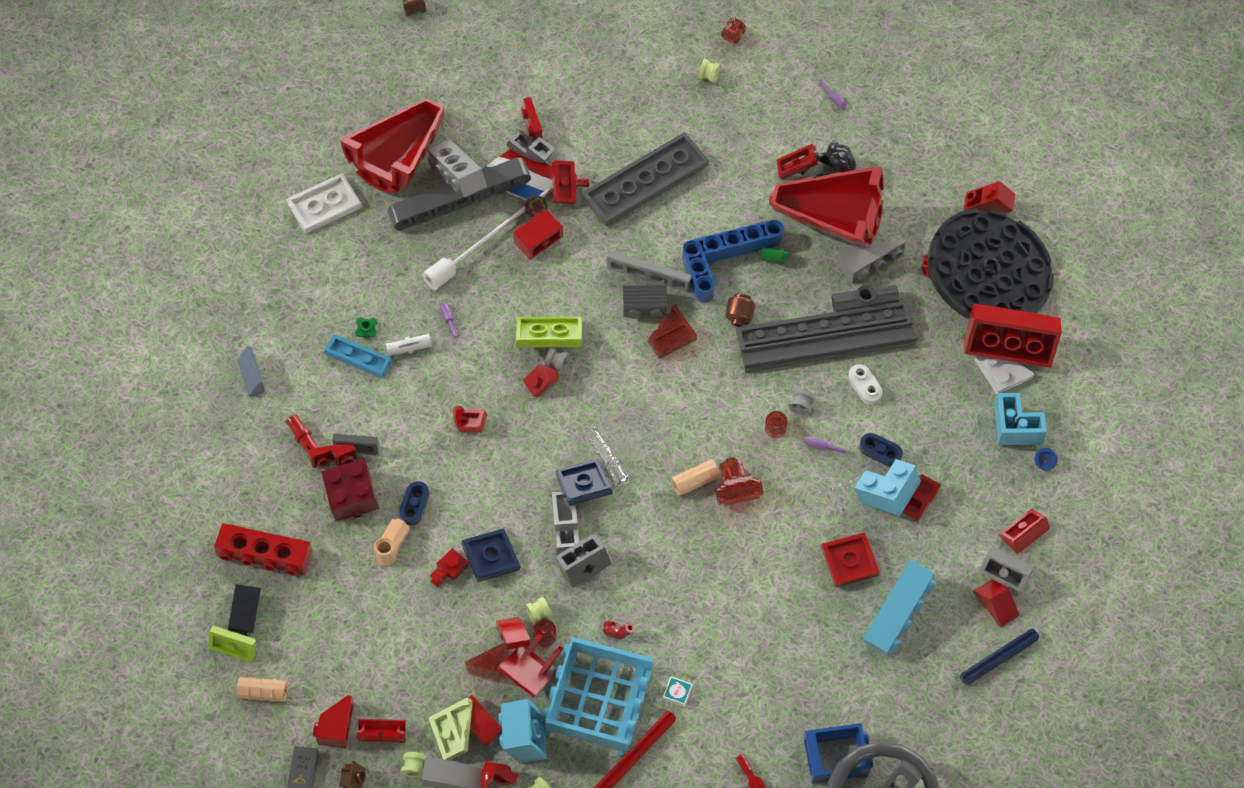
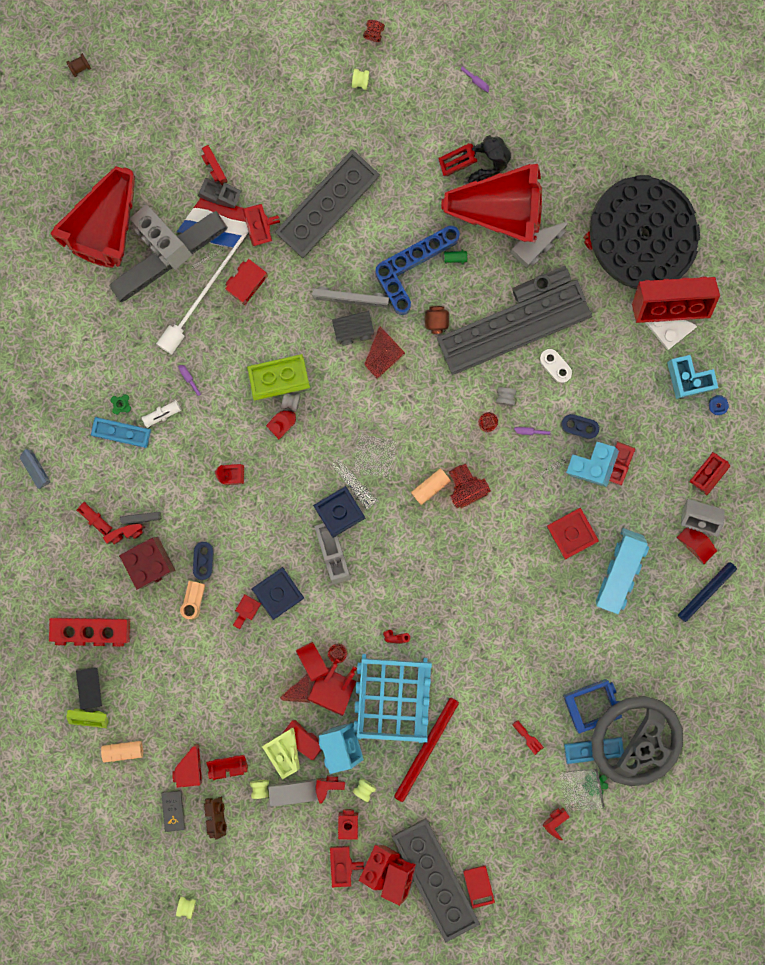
camera: 10 degrees left, 25 degrees up
white tile [286,173,362,234] -> none
tile [525,196,547,217] -> none
yellowish green wheel [525,597,552,625] -> none
dark grey brick [555,534,611,588] -> none
tile [663,677,693,708] -> none
red slope [963,181,1015,213] -> none

